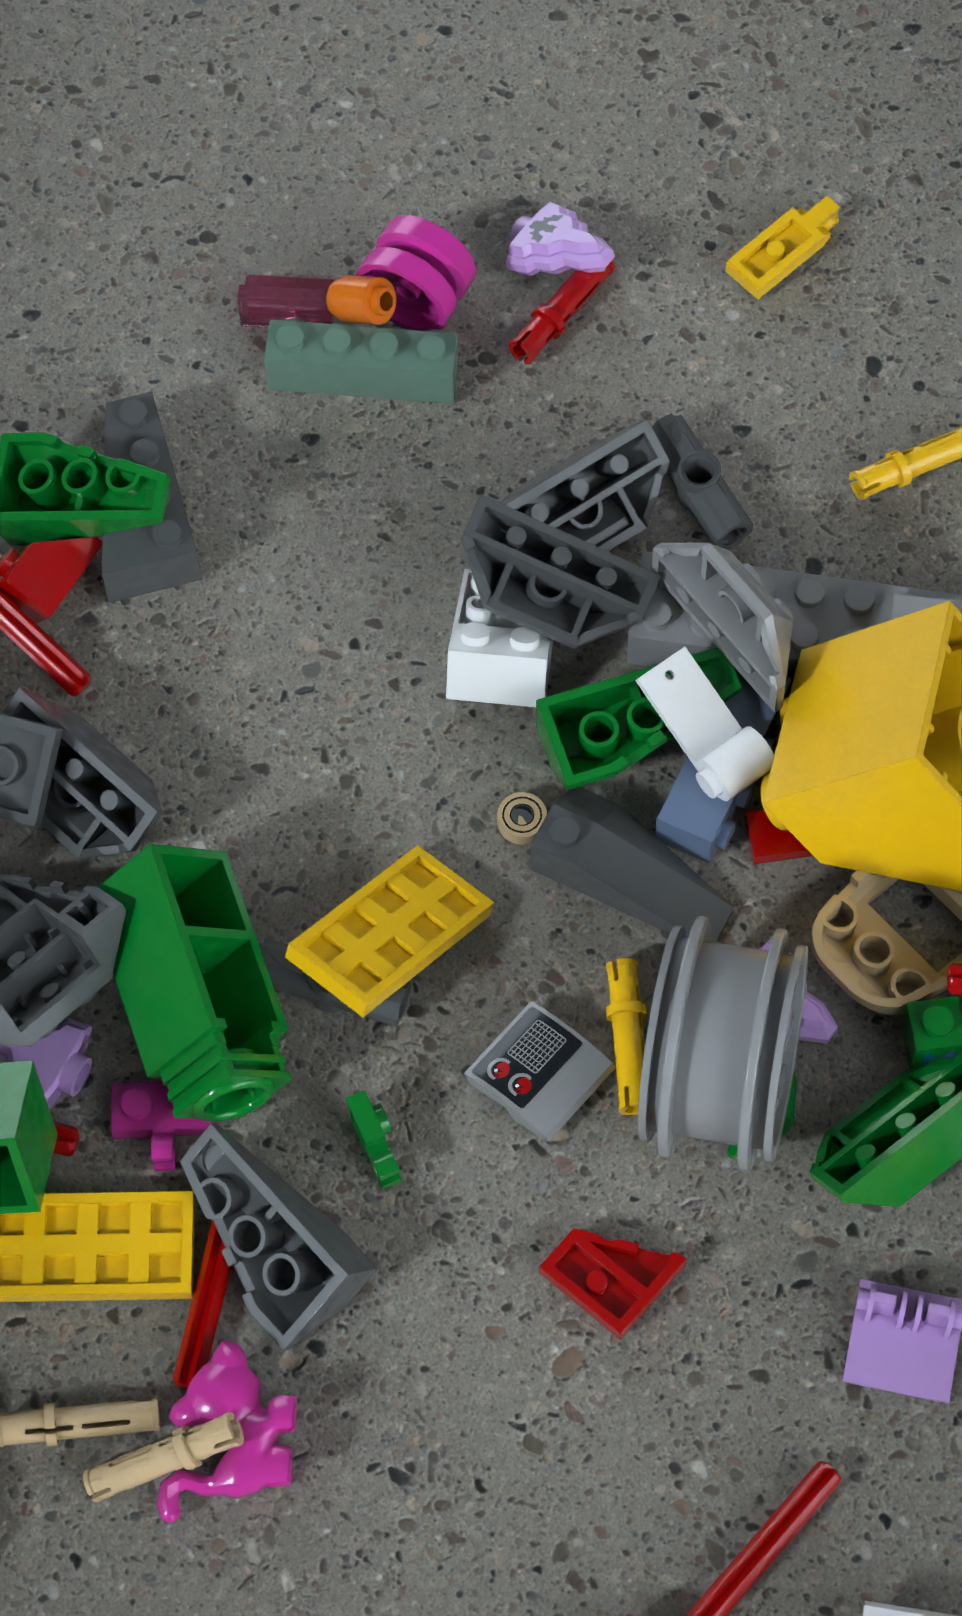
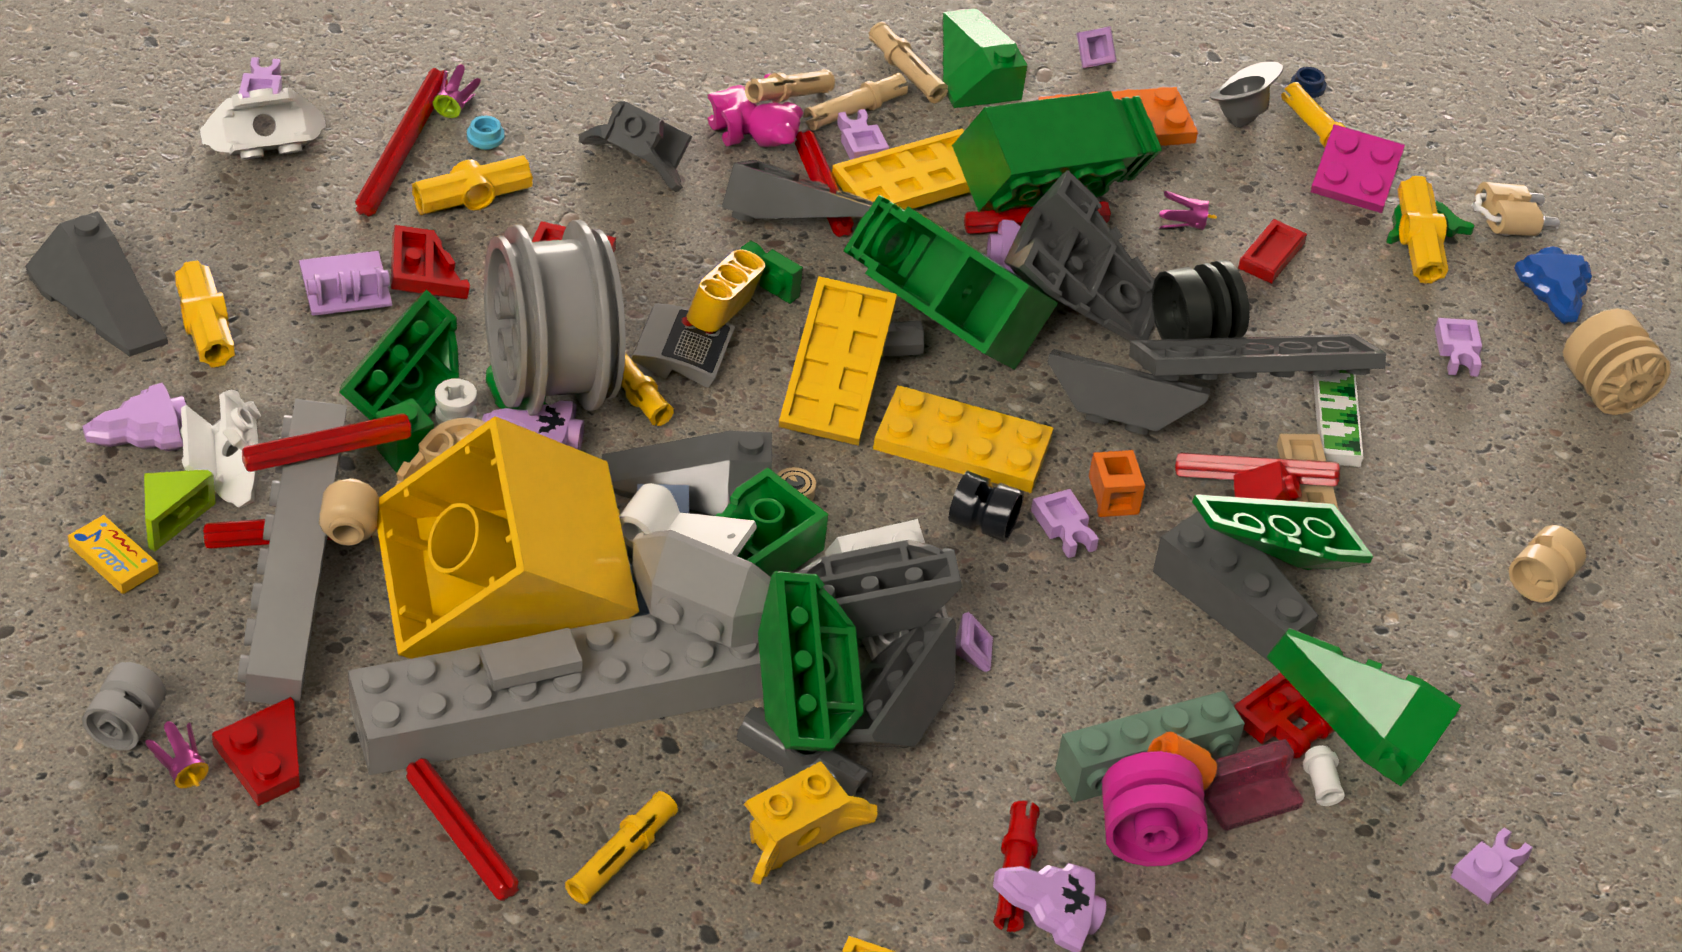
camera: 145 degrees right, 20 degrees down
none -> red wing [391,225,470,300]
none -> yellow piece [412,155,533,215]
none -> white wheel [435,379,477,424]
none -> medium azure plate [467,116,505,150]
none -> dark grey piece [579,101,693,192]
none -> yellow beam [687,250,765,332]
none -> yellow piece [744,761,878,885]
none -> green wedge [758,571,864,751]
none -> lavender plate [837,109,889,160]
none -> yellow plate [873,385,1054,493]
none -> black wheel [948,471,1024,542]
none -> lavender slope [956,612,993,672]
none -> lavender plate [1031,489,1099,558]
none -> orange brick [1089,450,1145,517]
none -> red plate [1234,672,1335,763]
none -> green wedge [1267,628,1461,786]
none -> white pin [1303,745,1345,806]
none -> lavender plate [1451,827,1533,904]

